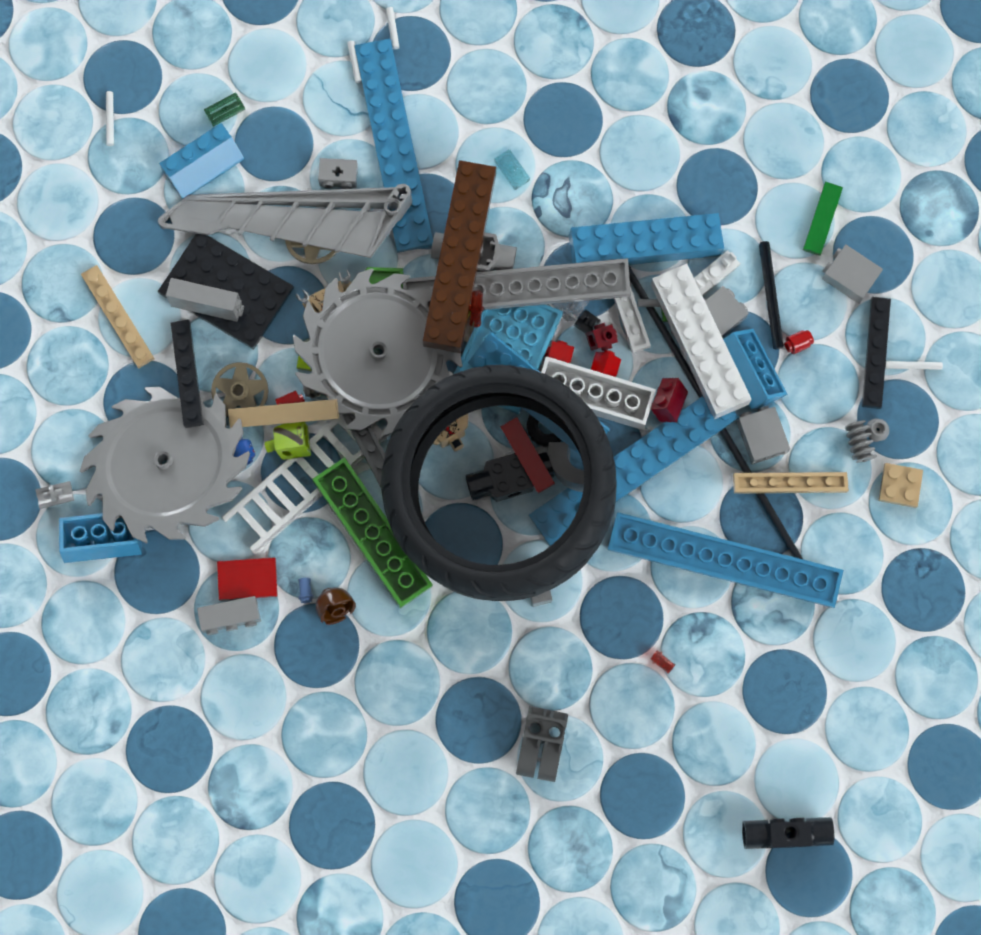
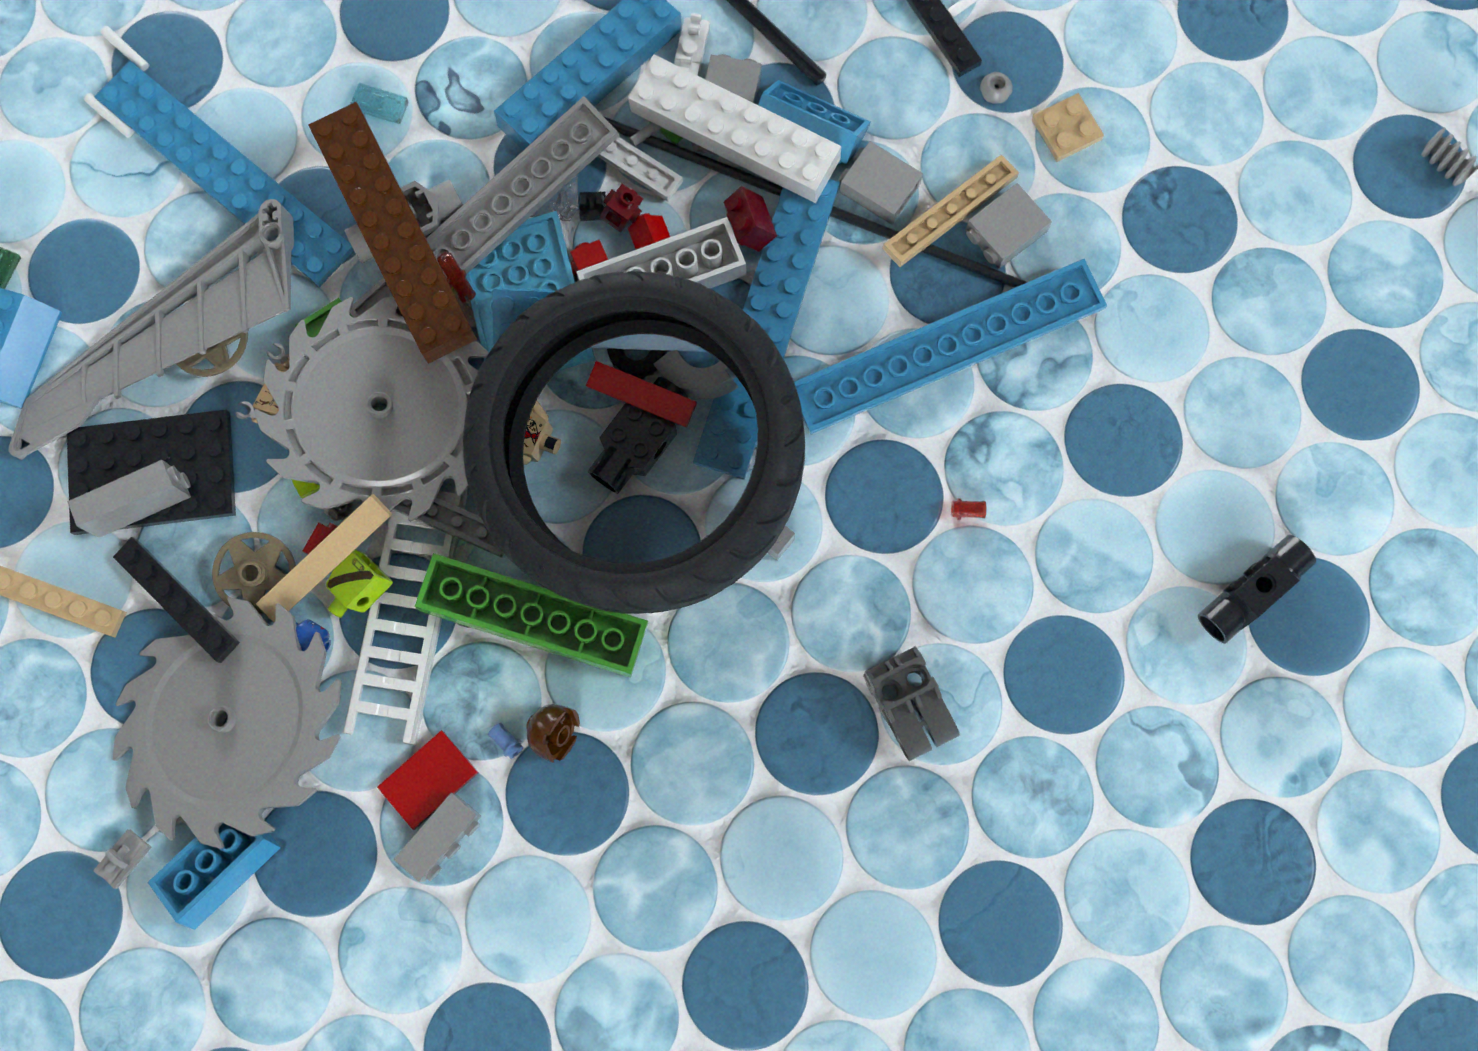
camera: 30 degrees left, 0 degrees up
light grey brick [318,158,358,189] -> none
red brick [784,330,814,355] -> none
light grey piece [845,420,877,463] -> none
none -> light grey brick [965,183,1052,269]

